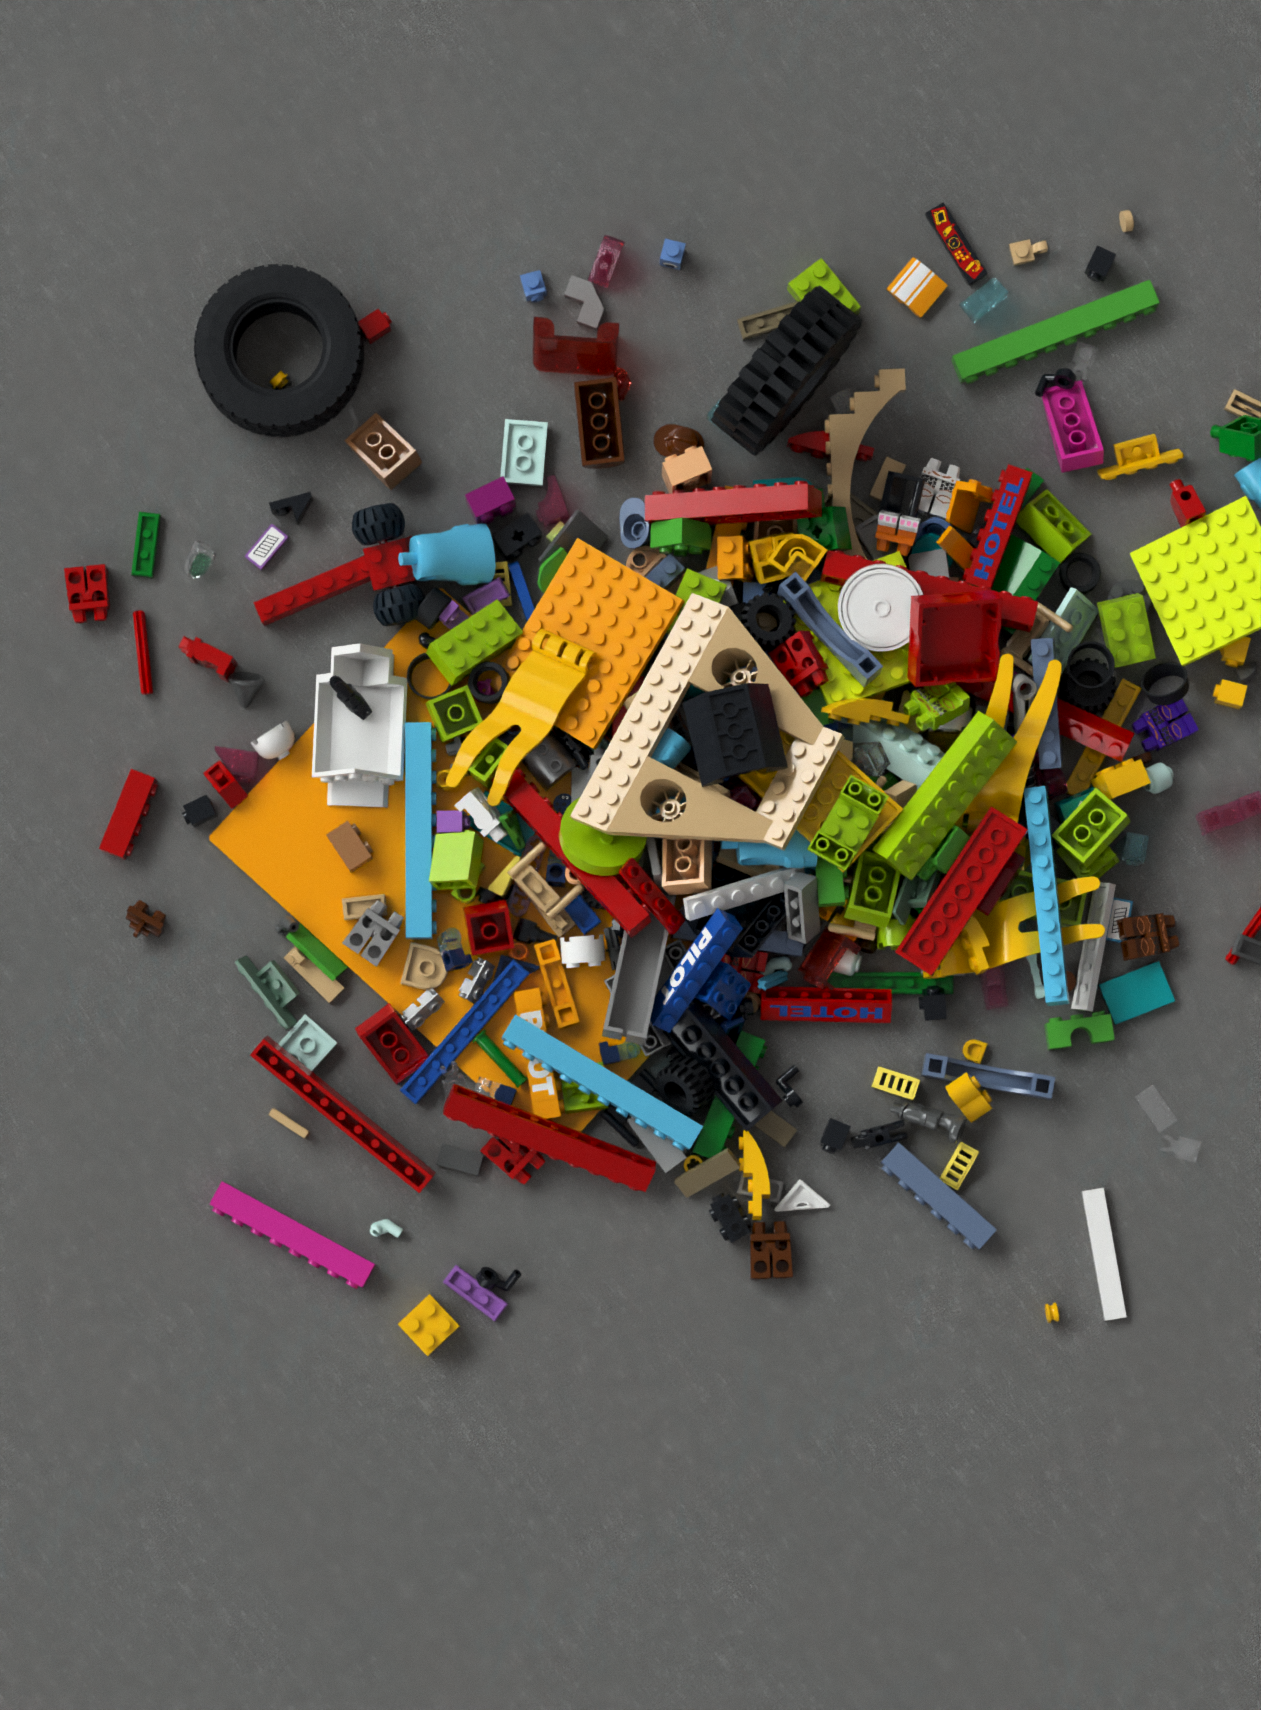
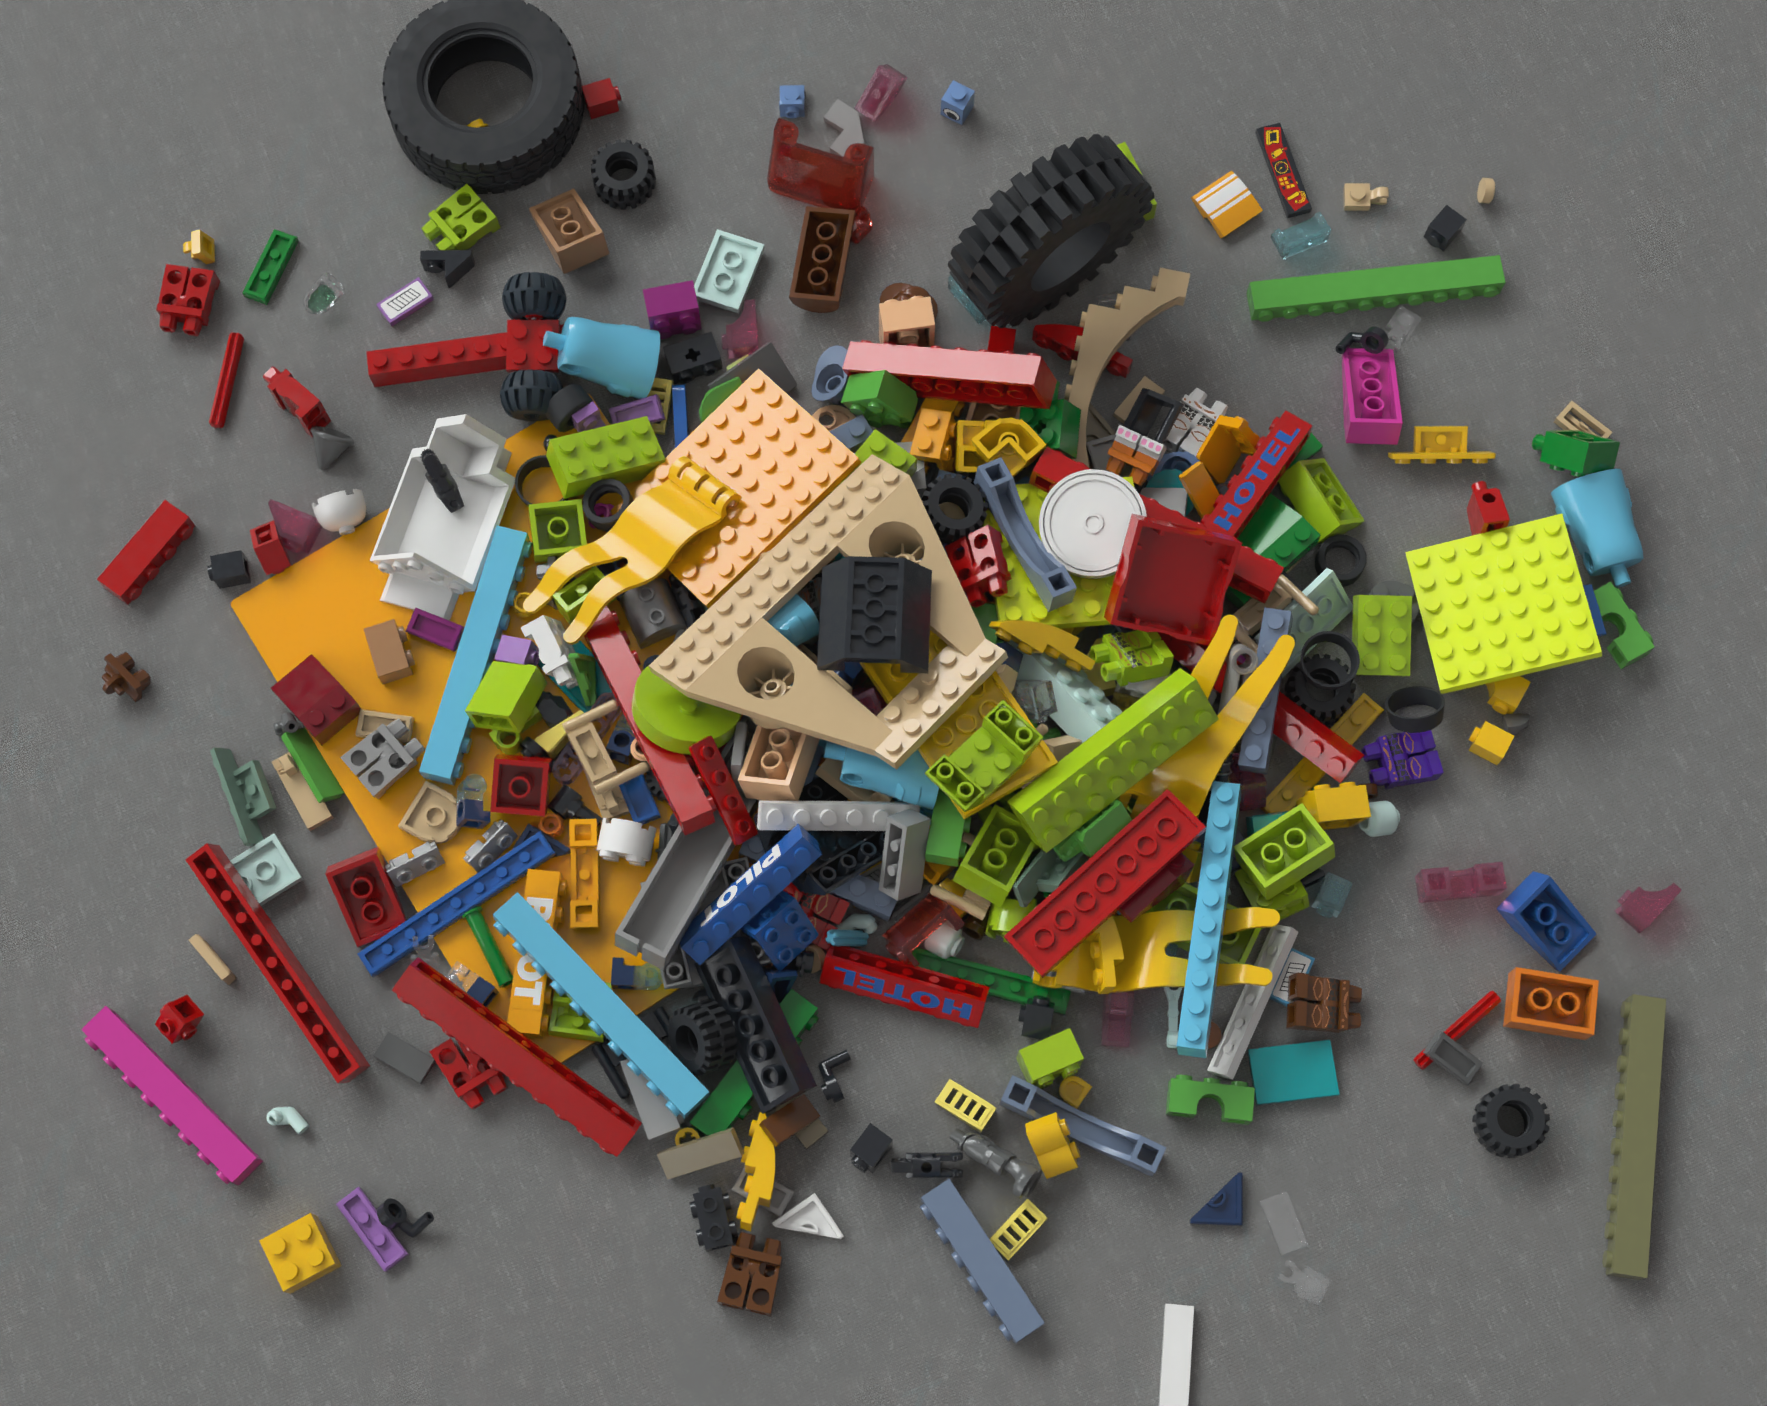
camera: 15 degrees right, 10 degrees down
none -> red brick [155,995,204,1044]
none -> yellow tile [183,229,215,264]
none -> dark red slope [271,654,361,746]
none -> magenta tile [405,607,464,652]
none -> lime hips [421,184,501,250]
none -> black rock [535,691,573,729]
none -> black tyre [591,139,656,210]
none -> reddish brown tile [759,1094,820,1147]
none -> red brick [987,326,1016,353]
none -> lime brick [1016,1028,1084,1089]
none -> dark blue tile [1190,1172,1243,1226]

